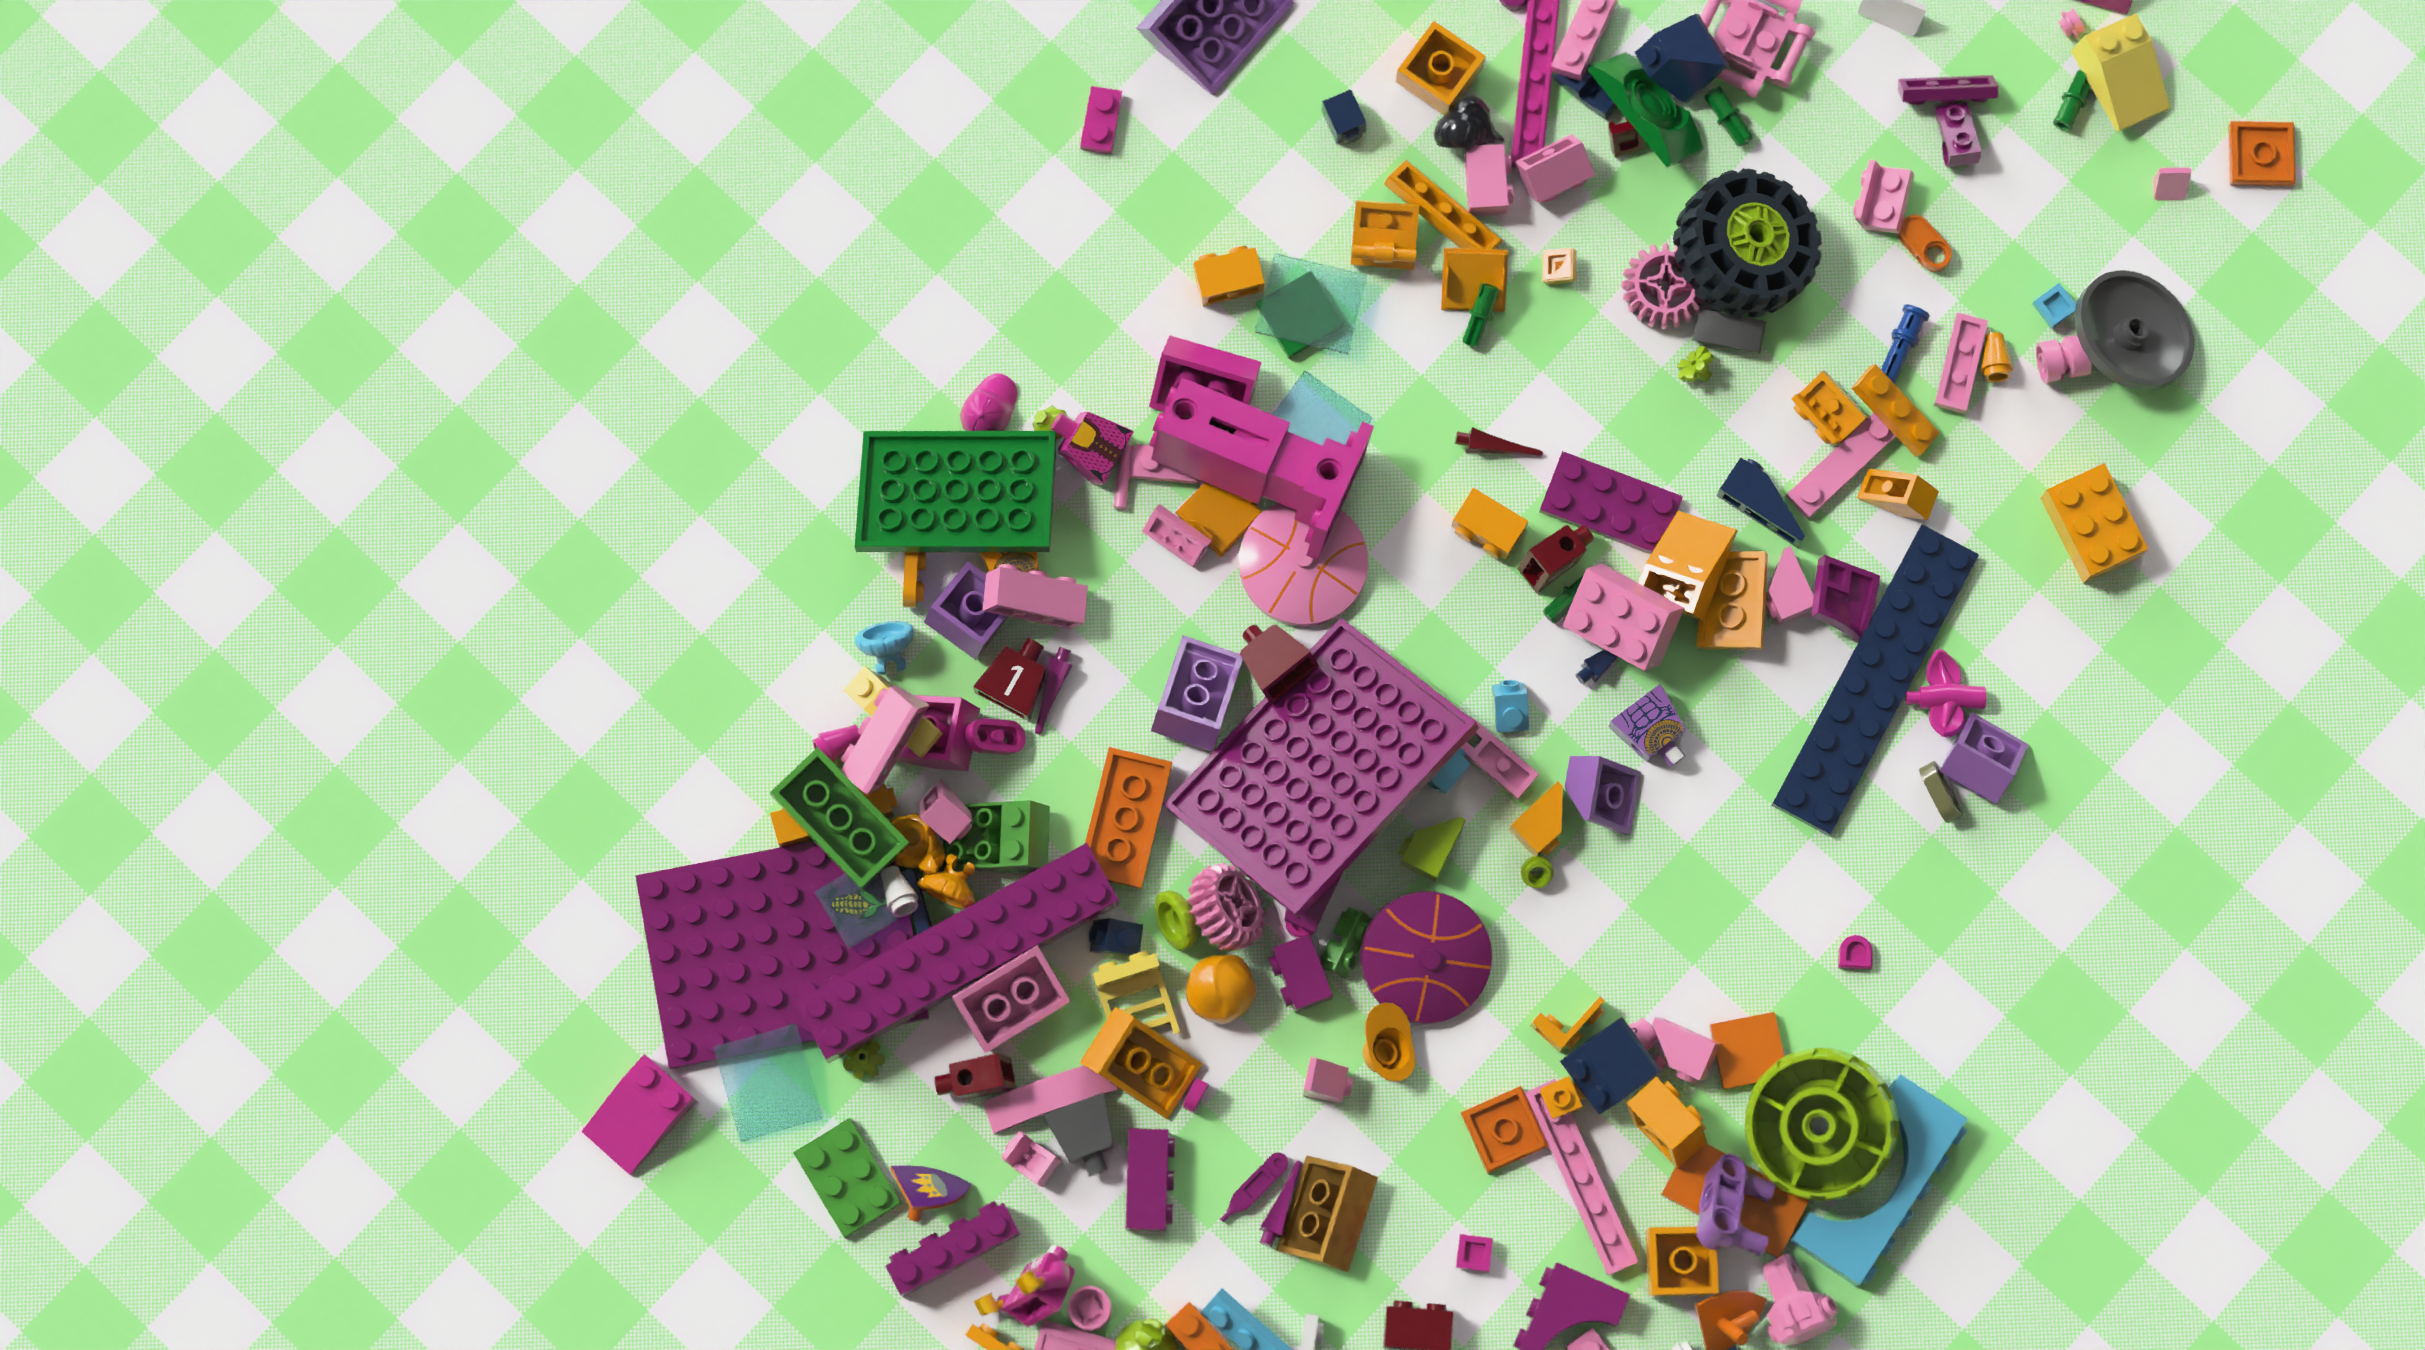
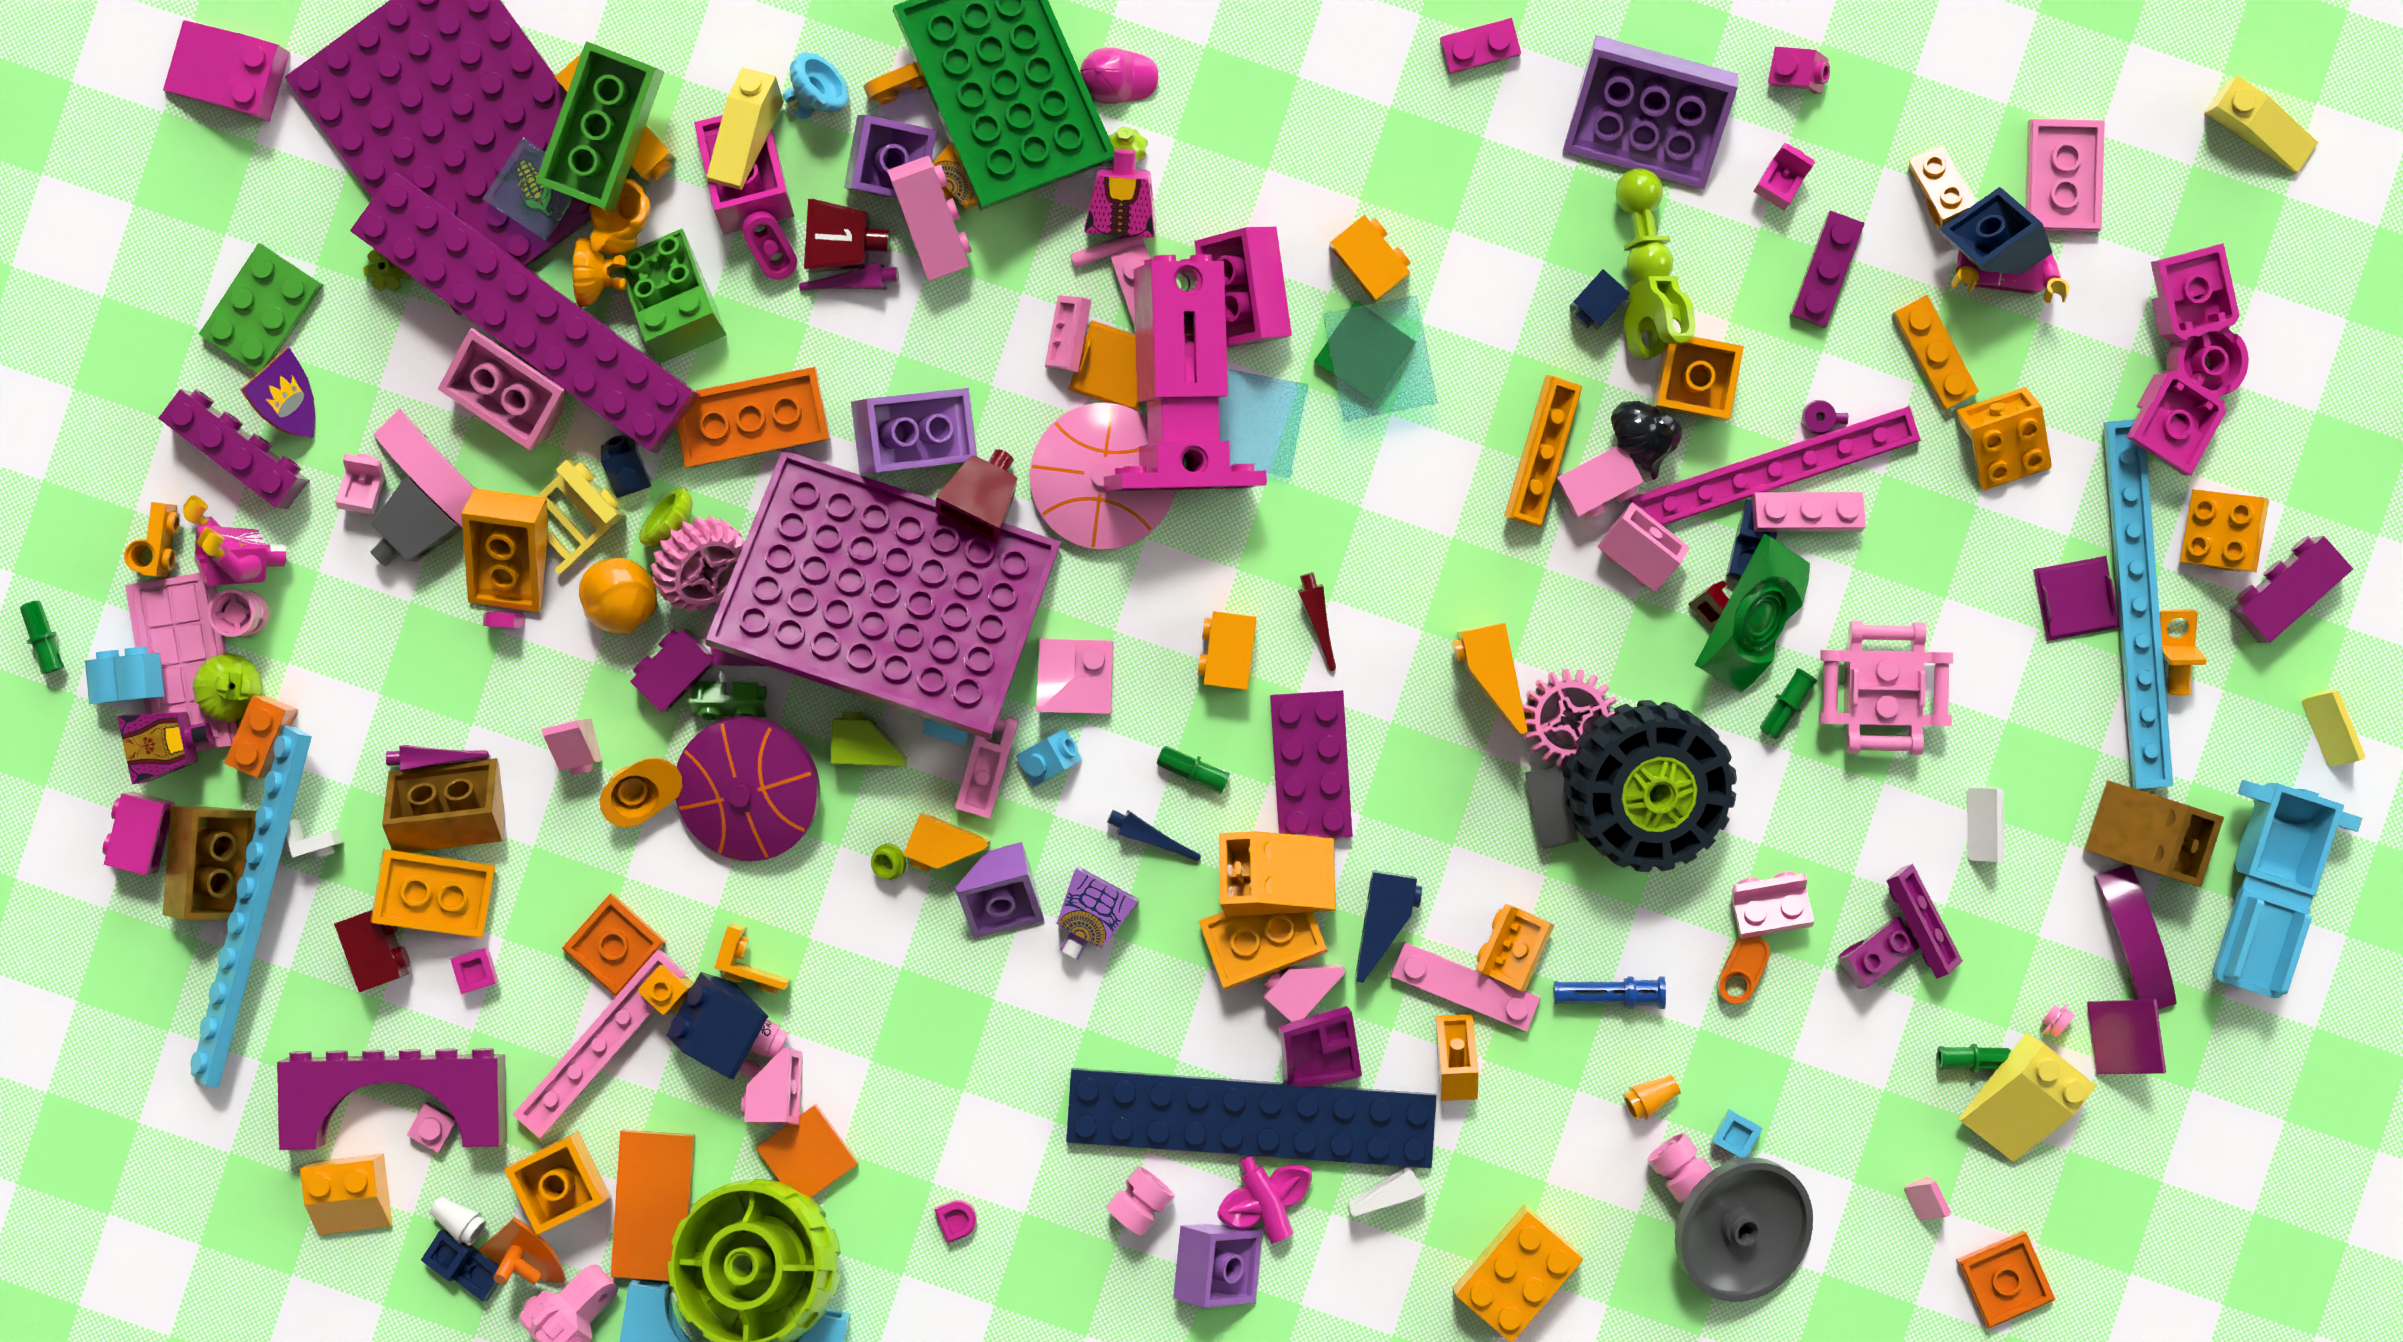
camera: 65 degrees right, 10 degrees up
clear light blue piece [713,1023,823,1142] -> none
dark pink cone [812,724,861,762] -> none
bright pink slope [841,685,929,794] -> none
white cone [880,866,919,917] -> none
dark blue tile [901,869,932,934] -> none
bright pink slope [918,779,972,844] -> none
dark red torso [934,1053,1016,1100] -> none
magenta brick [1125,1128,1175,1232] -> none
magenta piece [1220,1152,1289,1223] -> none
light orange plate [1350,200,1420,270] -> none
light orange piece [1441,248,1508,312] -> none
green axle [1462,282,1501,347] -> none
dark red torso [1517,525,1594,594] -> none
tile [1543,248,1577,285] -> none
bright pink brick [1562,564,1684,671] -> none
light orange brick [1627,1077,1707,1169] -> none
dark blue slope [1634,14,1729,104] -> none
lime plant [1677,346,1714,382] -> none
medium lavender piece [1697,1153,1775,1256] -> none
light orange plate [1851,364,1940,457] -> none
olive beam [1919,761,1963,823] -> none
bright pink plate [1934,312,1988,414] -> none
none -> light orange plate [370,849,495,938]
none -> bright pink plate [1036,638,1113,714]
none -> bright pink wheel [1106,1166,1175,1236]
none -> white slope [1348,1167,1426,1217]
none -> light orange slope [1452,623,1528,734]
none -> lime piece [1615,168,1696,360]

